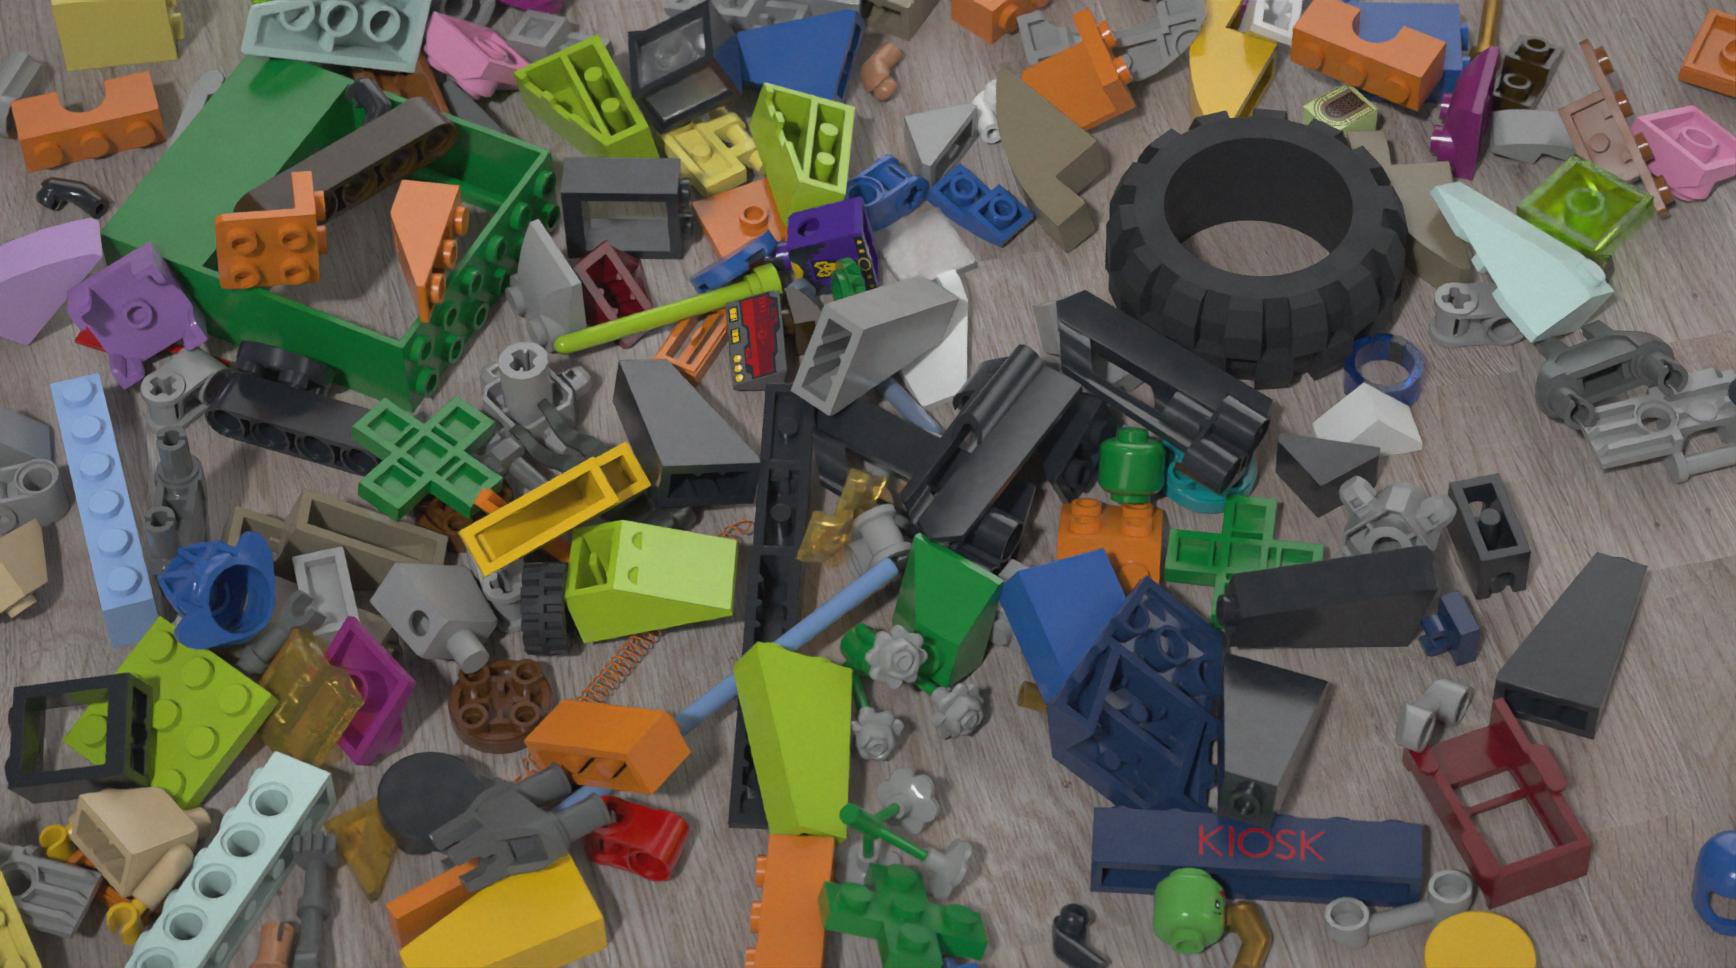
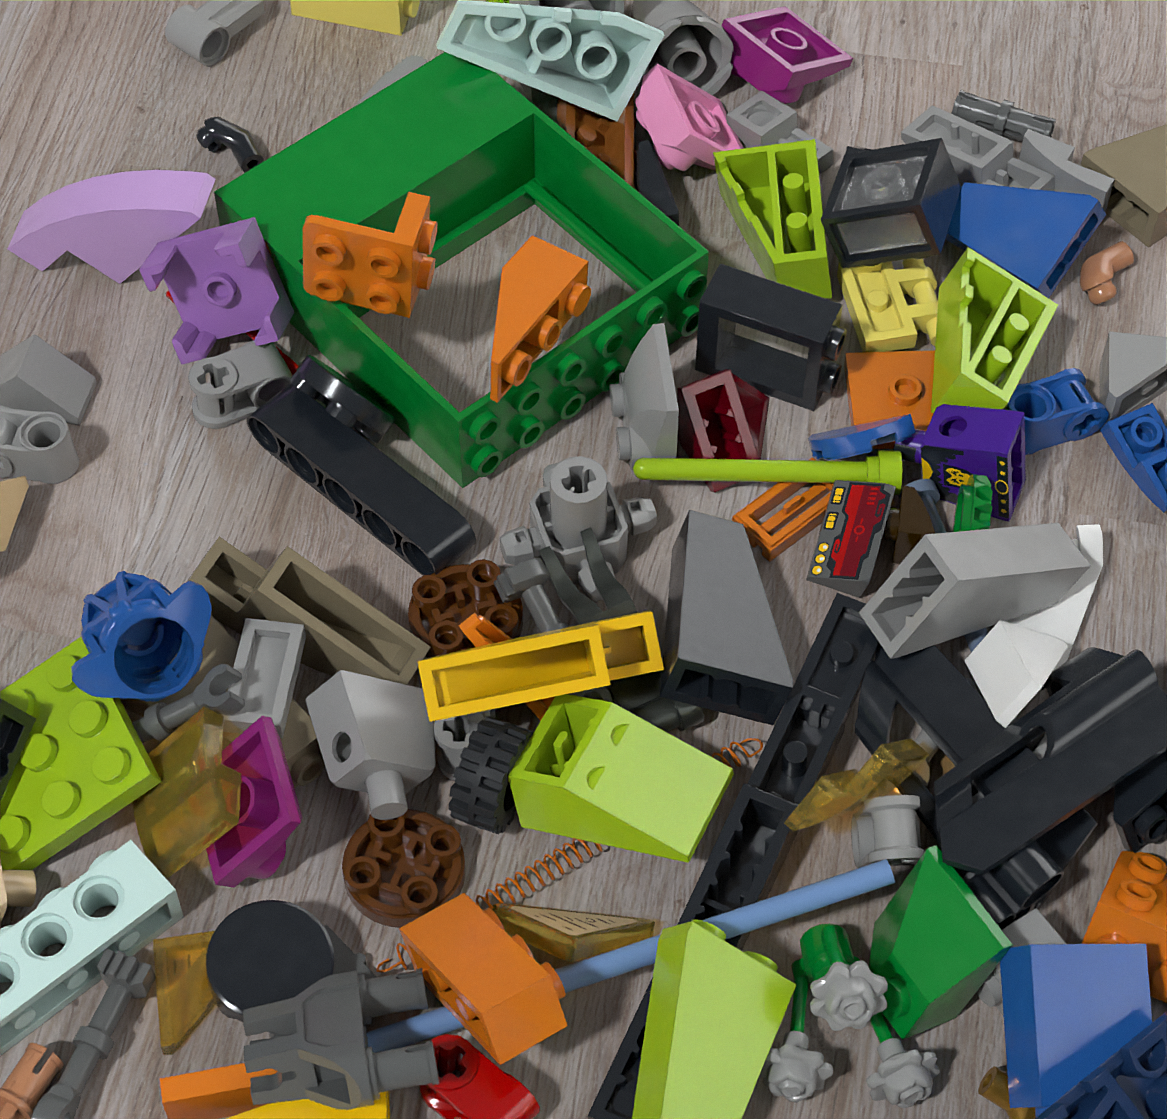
camera: 20 degrees right, 5 degrees up
orange arch [10,71,167,173] -> none
light blue arch [50,373,159,649] -> none
dark grey connector [143,425,211,596] -> none
dark brown beam [233,97,457,225] -> none
black arm [345,77,392,127] -> none
green plate [351,396,503,522] -> none
clear piece [873,207,978,284] -> none
none -> clear yellow tile [493,903,655,963]
none -> white slope [965,620,1068,728]

